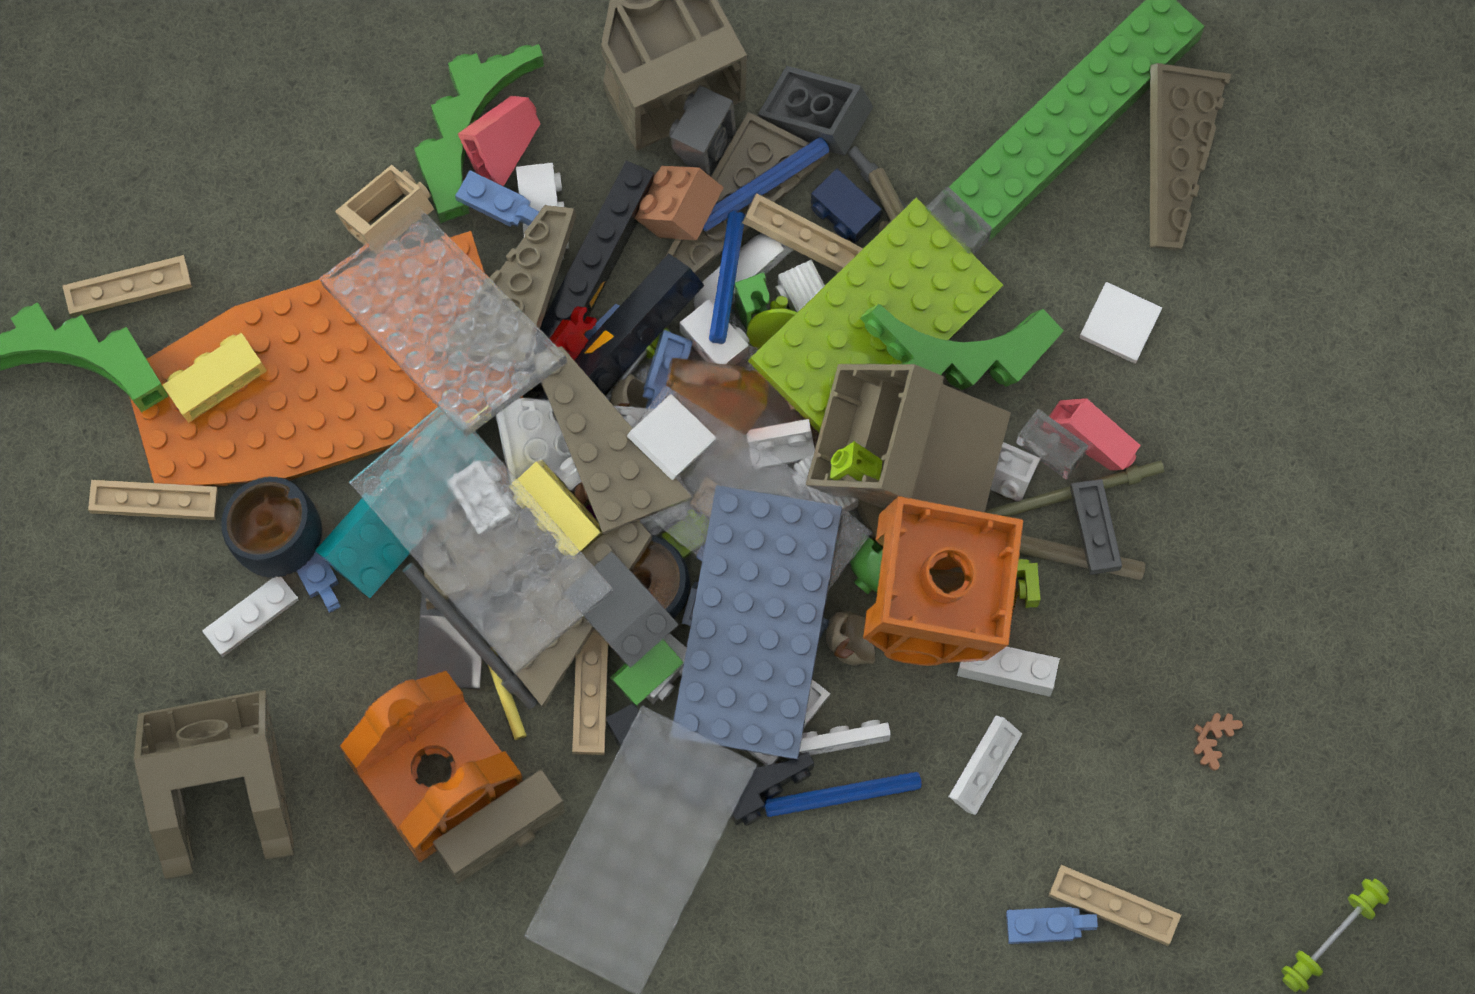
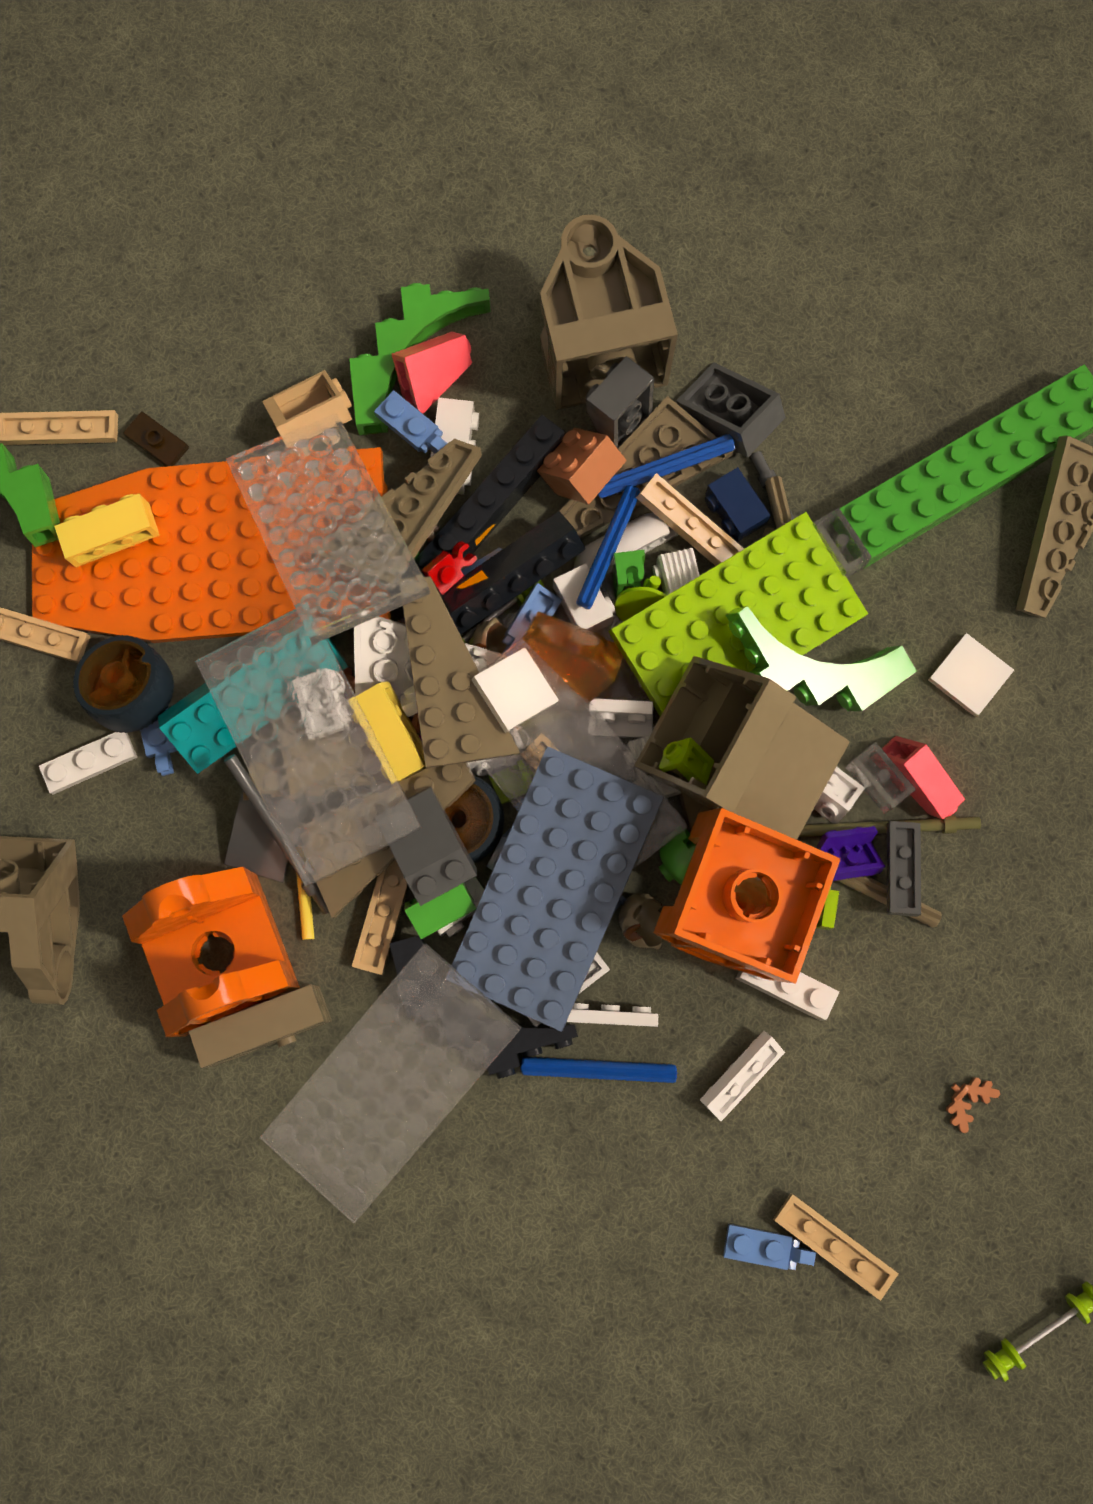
camera: 15 degrees right, 5 degrees up
none -> dark brown plate [124,411,189,467]
none -> dark purple bracket [816,826,885,881]

